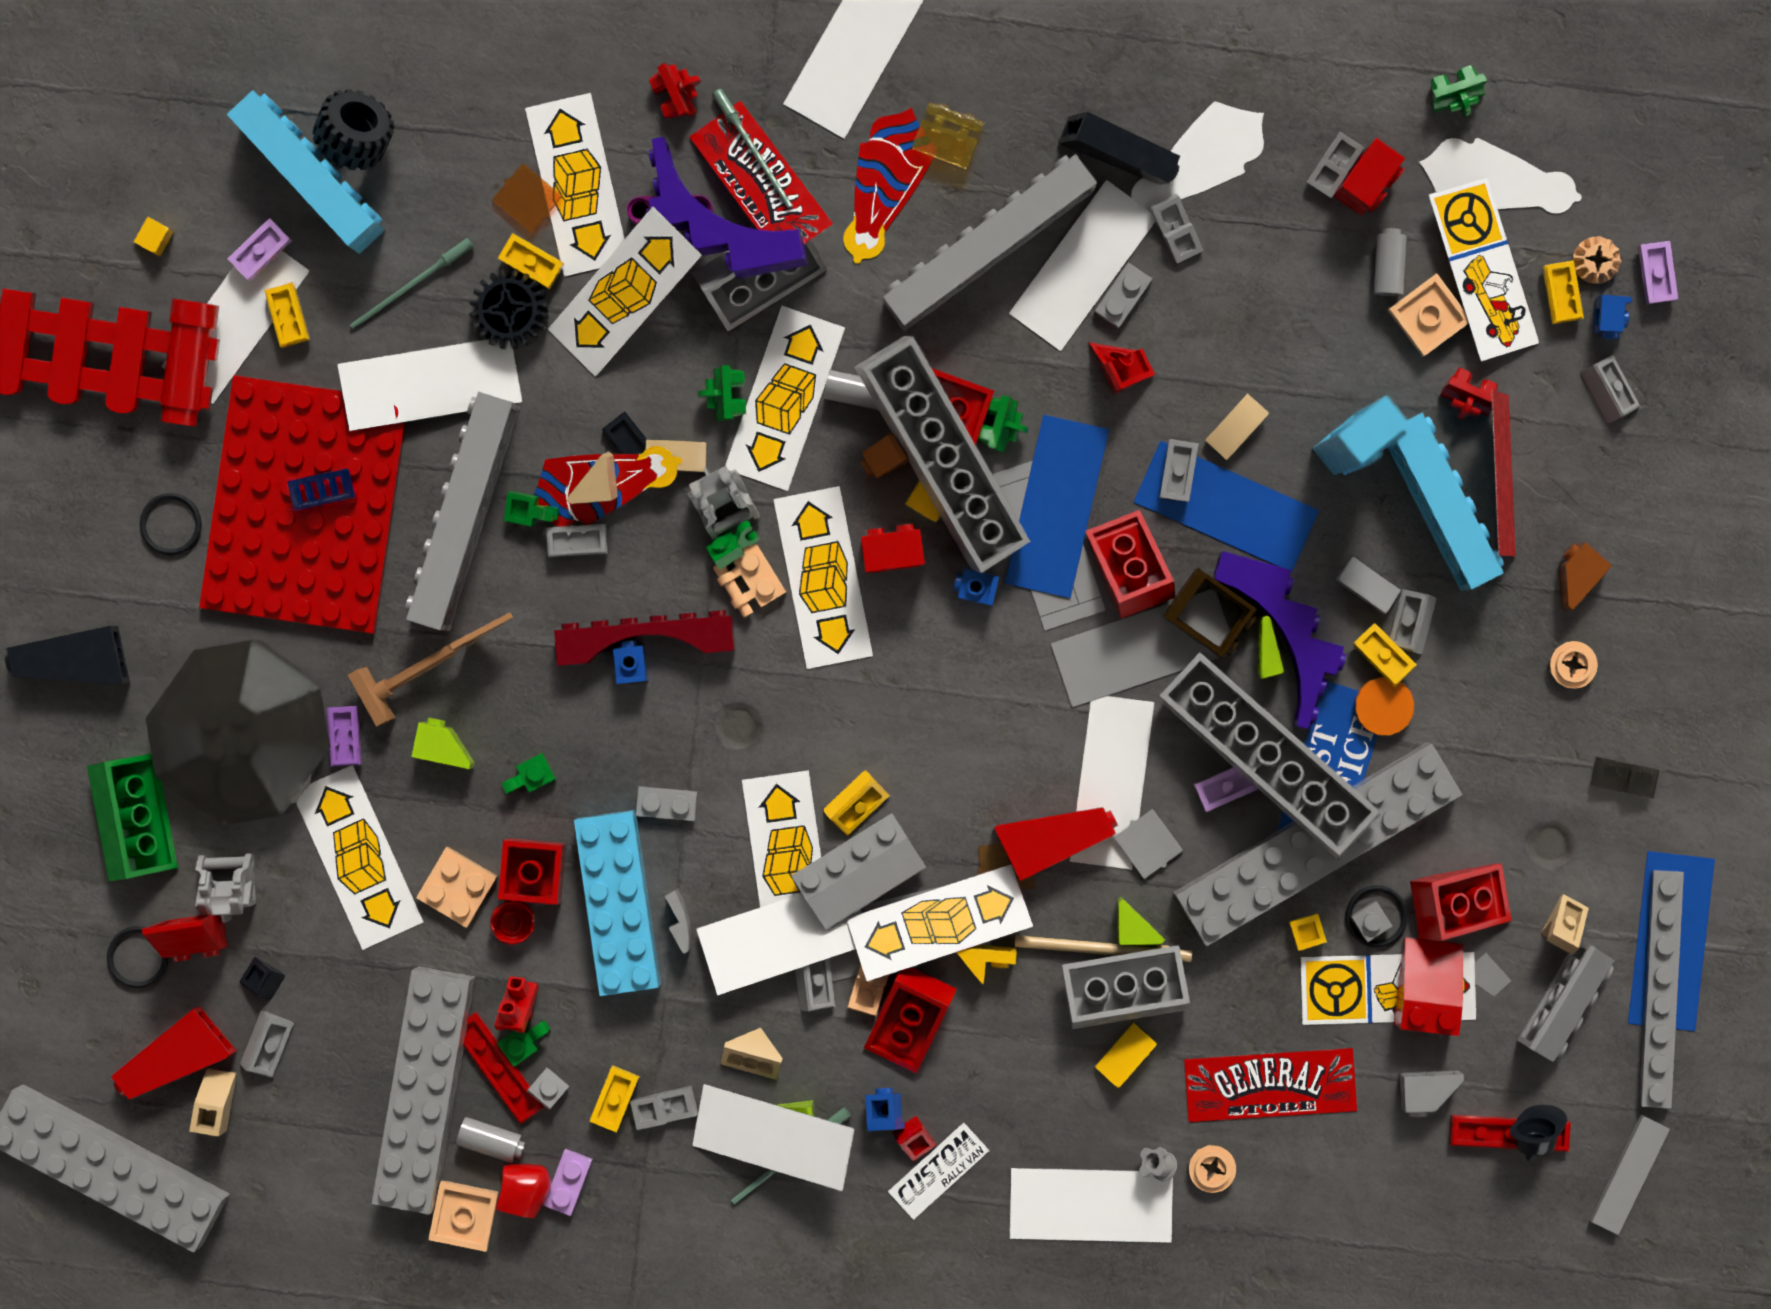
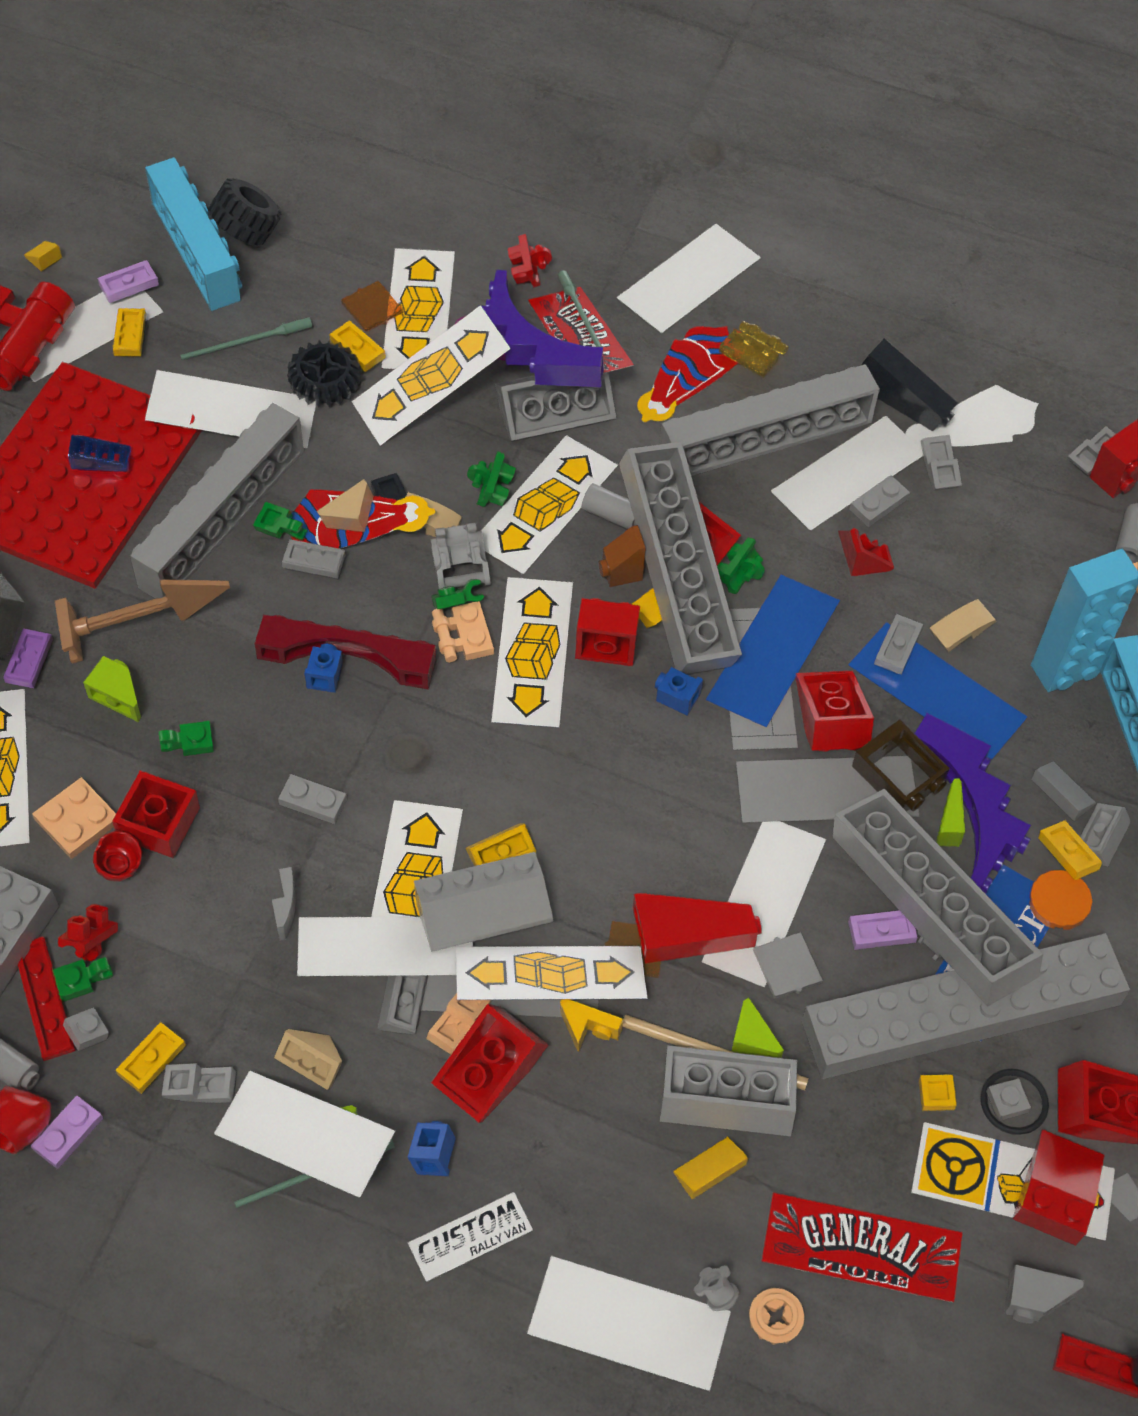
camera: 15 degrees right, 30 degrees down
medium azure brick [574,810,661,996] -> none
red slope [893,1116,937,1162] -> none

